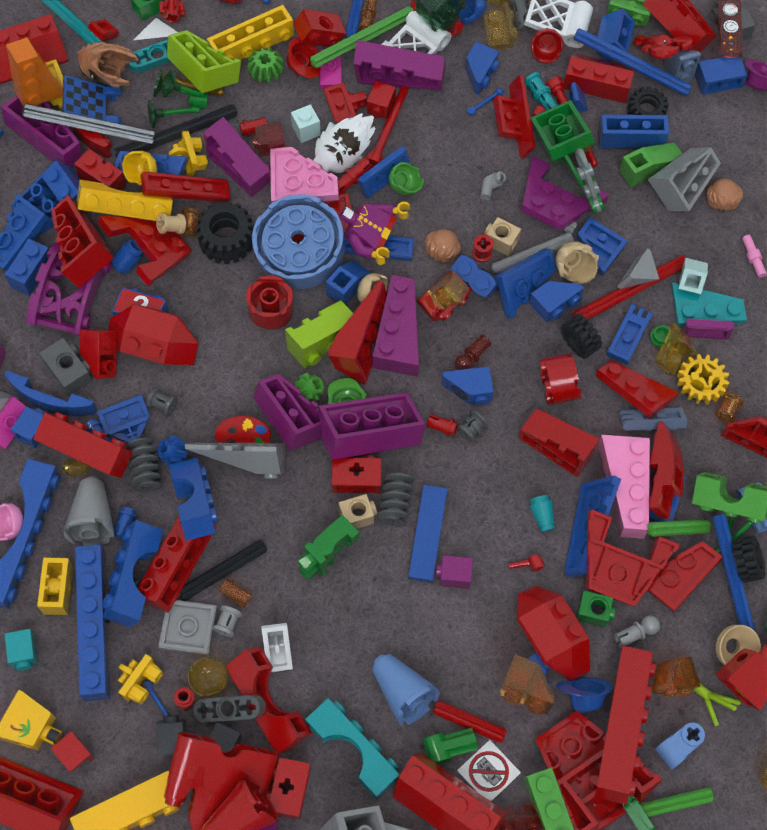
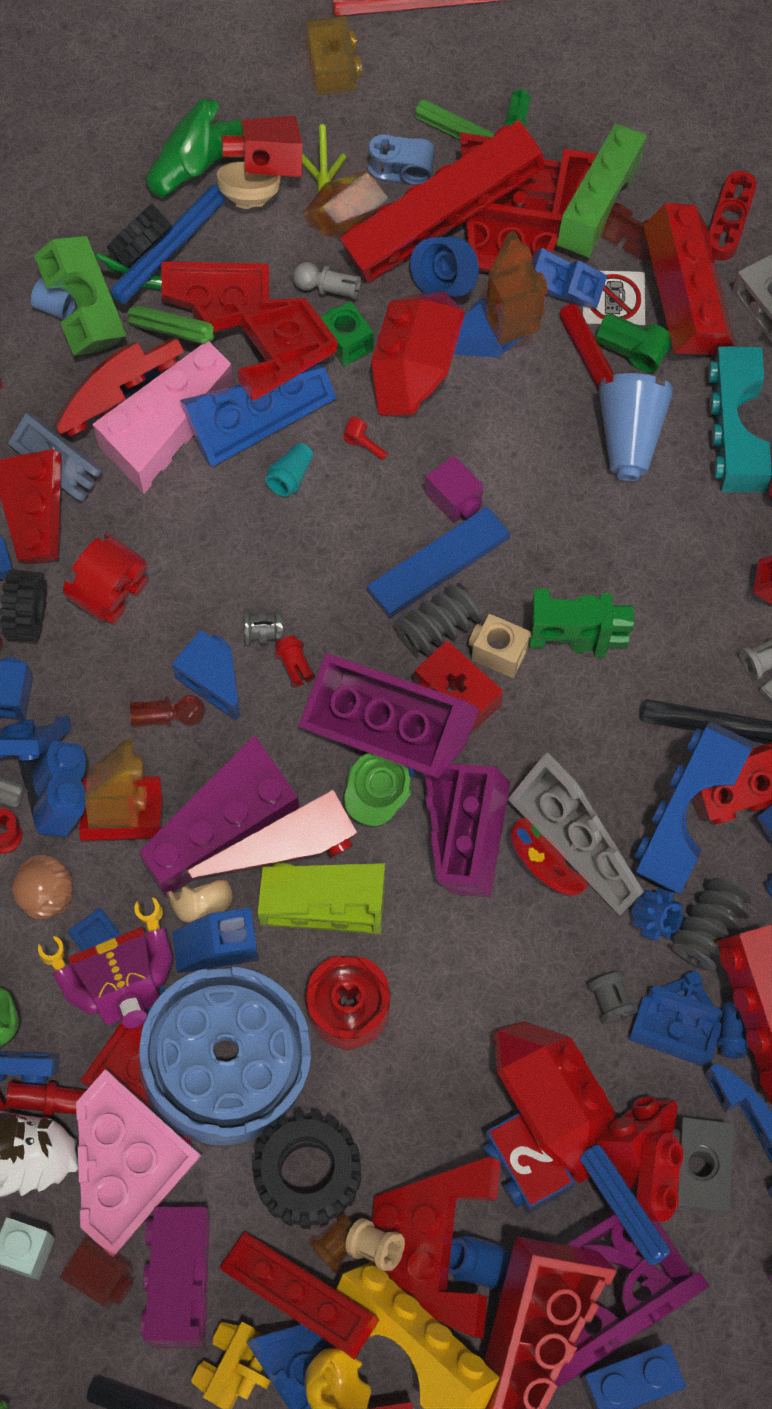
camera: 135 degrees left, 0 degrees up
clear orange pin [219,579,252,608] -> none
red pin [239,117,268,137] -> none
white slope [261,623,293,672] -> none
bright green gear [295,373,324,402] -> none
red wedge [518,408,600,478] -> none
none -> blue slope [525,248,607,309]
none -> blue axle [580,1145,670,1265]
none -> red plate [637,1132,684,1222]

